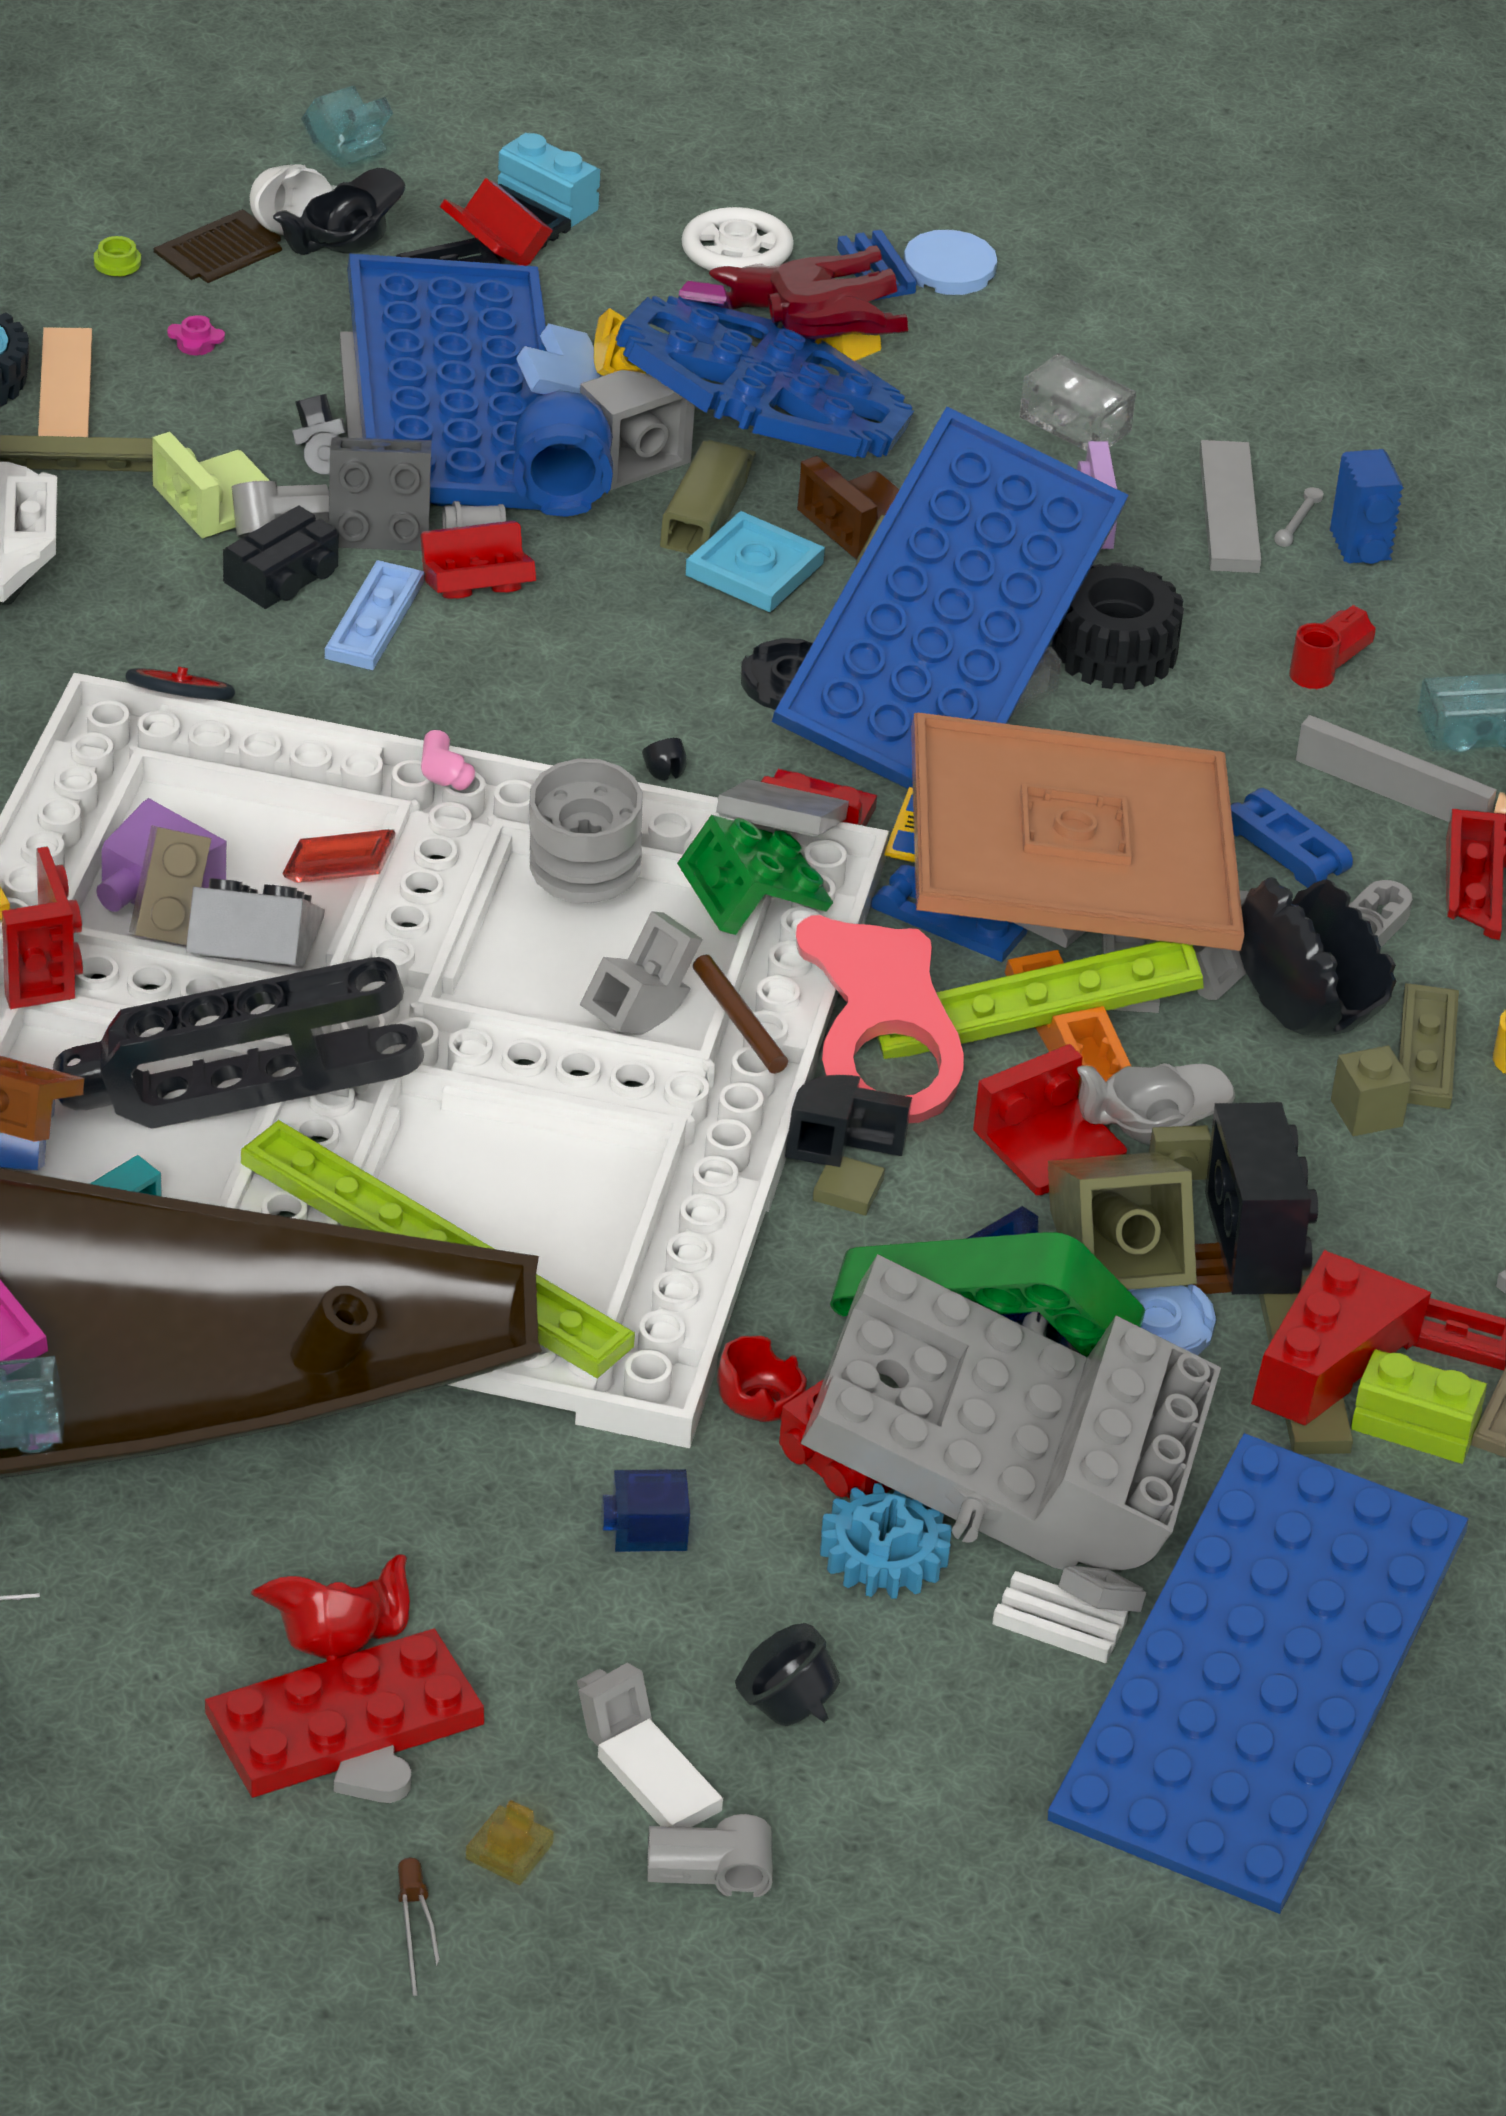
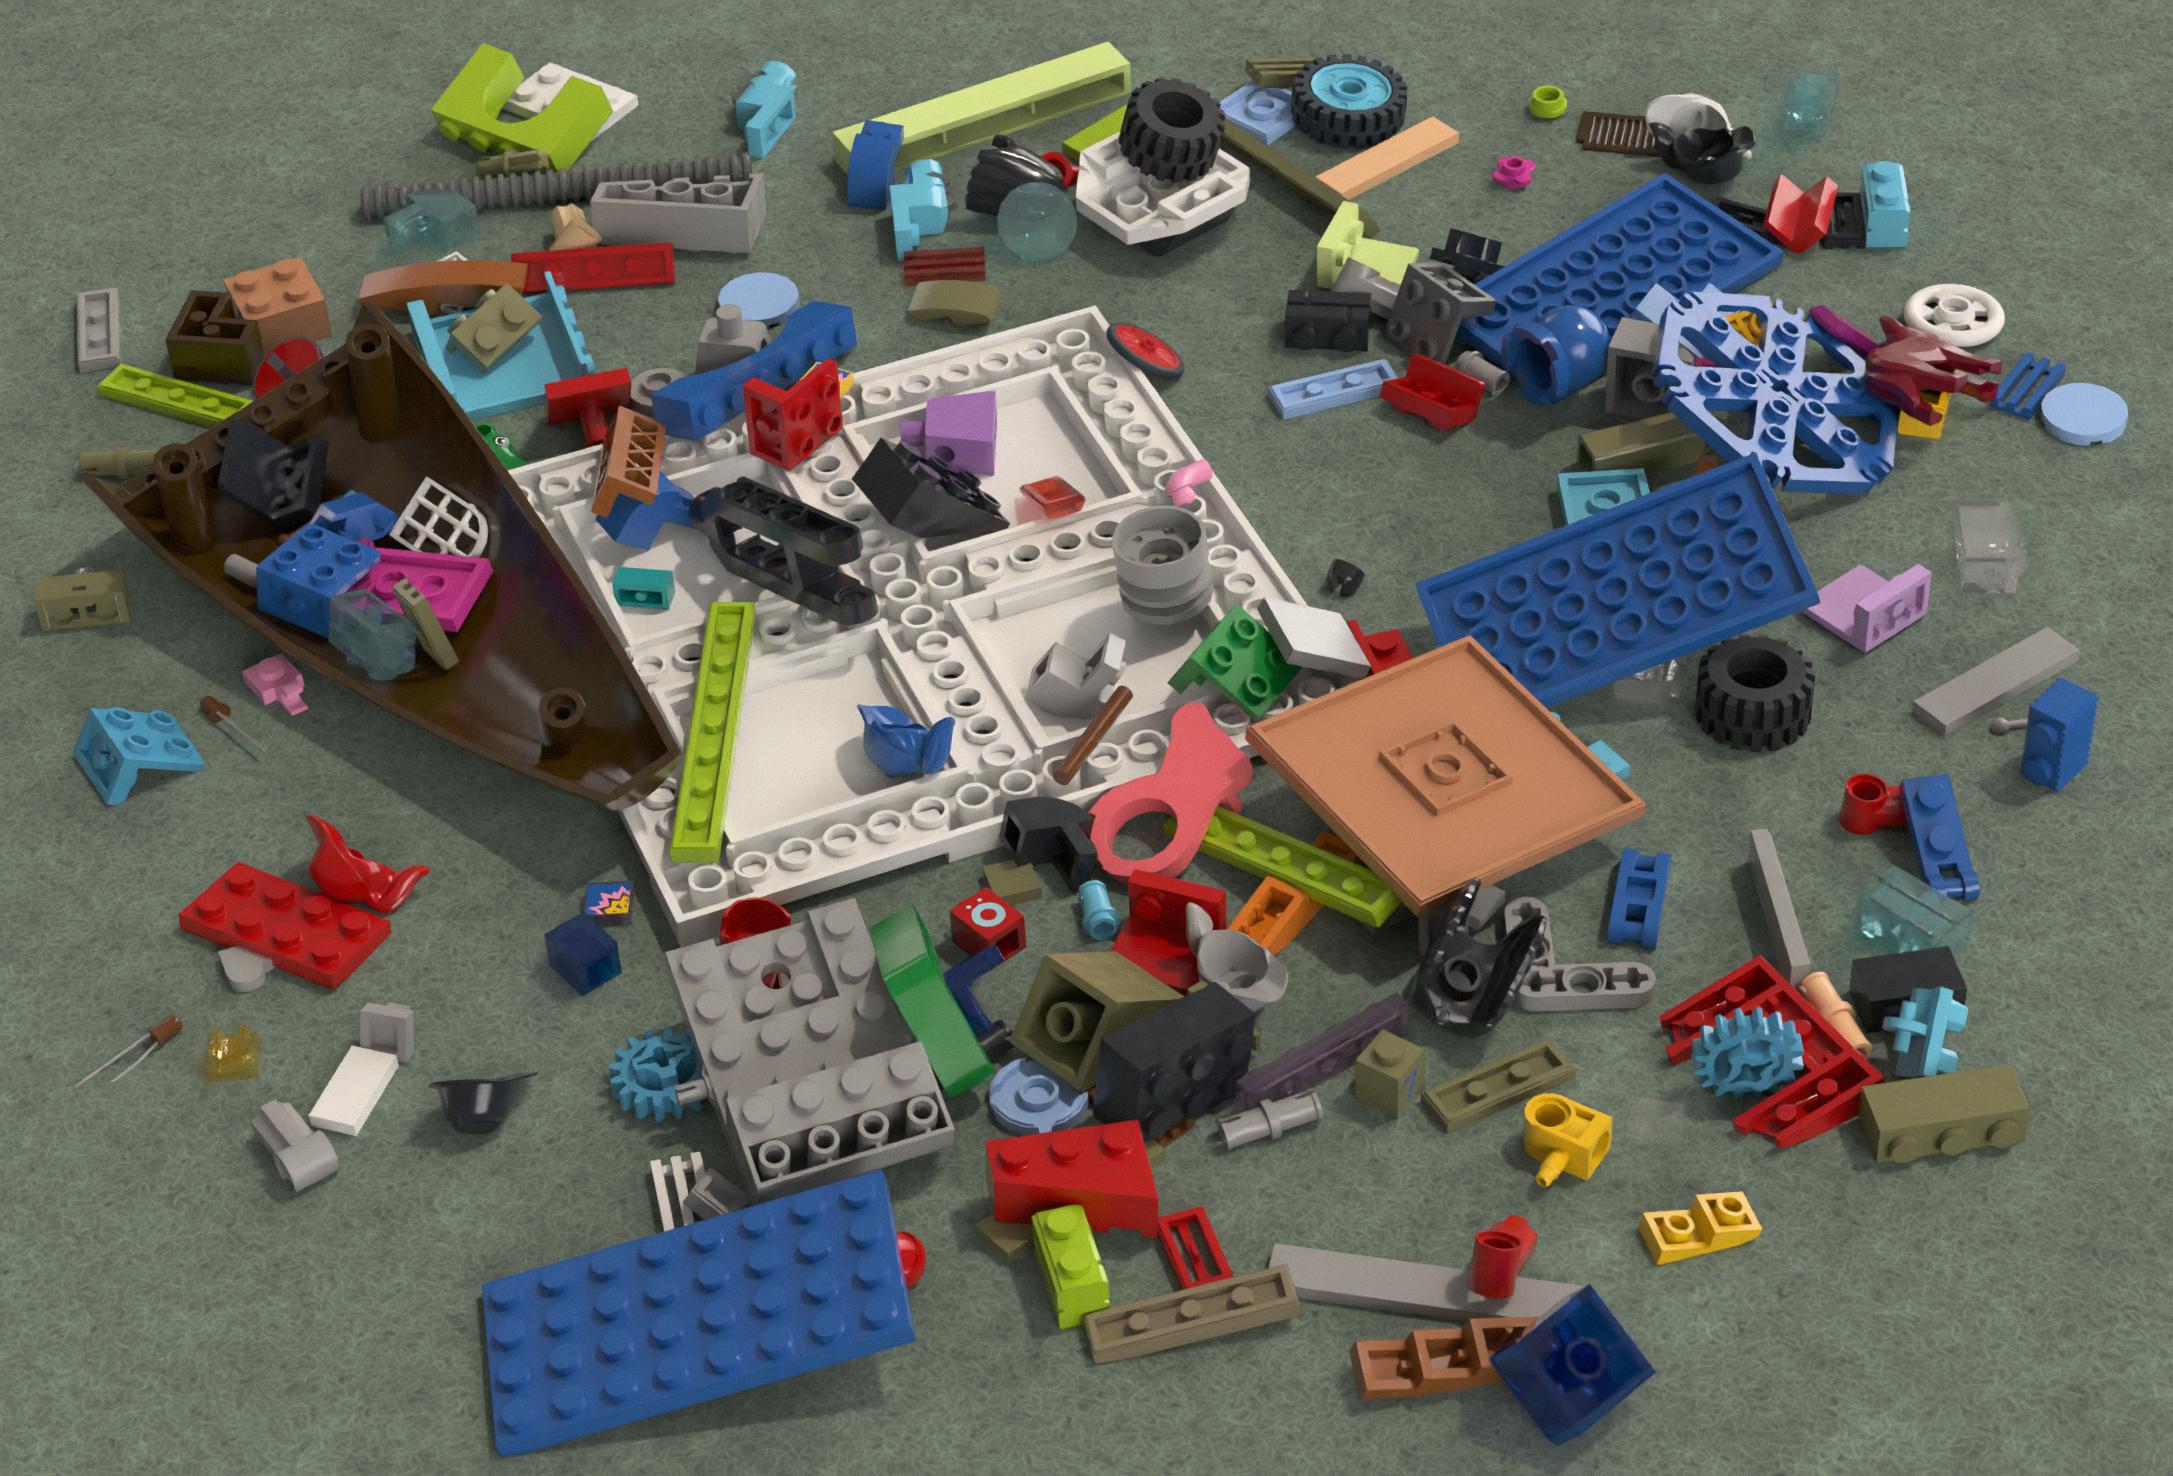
camera: 60 degrees right, 0 degrees up
dark tan brick [129,825,212,946] -> none
none -> olive tile [392,578,459,670]
none -> tile [583,881,635,927]
none -> blue hair [857,704,955,778]
none -> red brick [950,887,1027,971]
none -> medium azure pin [1077,880,1120,940]
none -> light grey pin [1217,1088,1323,1151]
none -> clear purple plate [1236,993,1408,1114]
none -> blue plate [1898,774,1980,905]

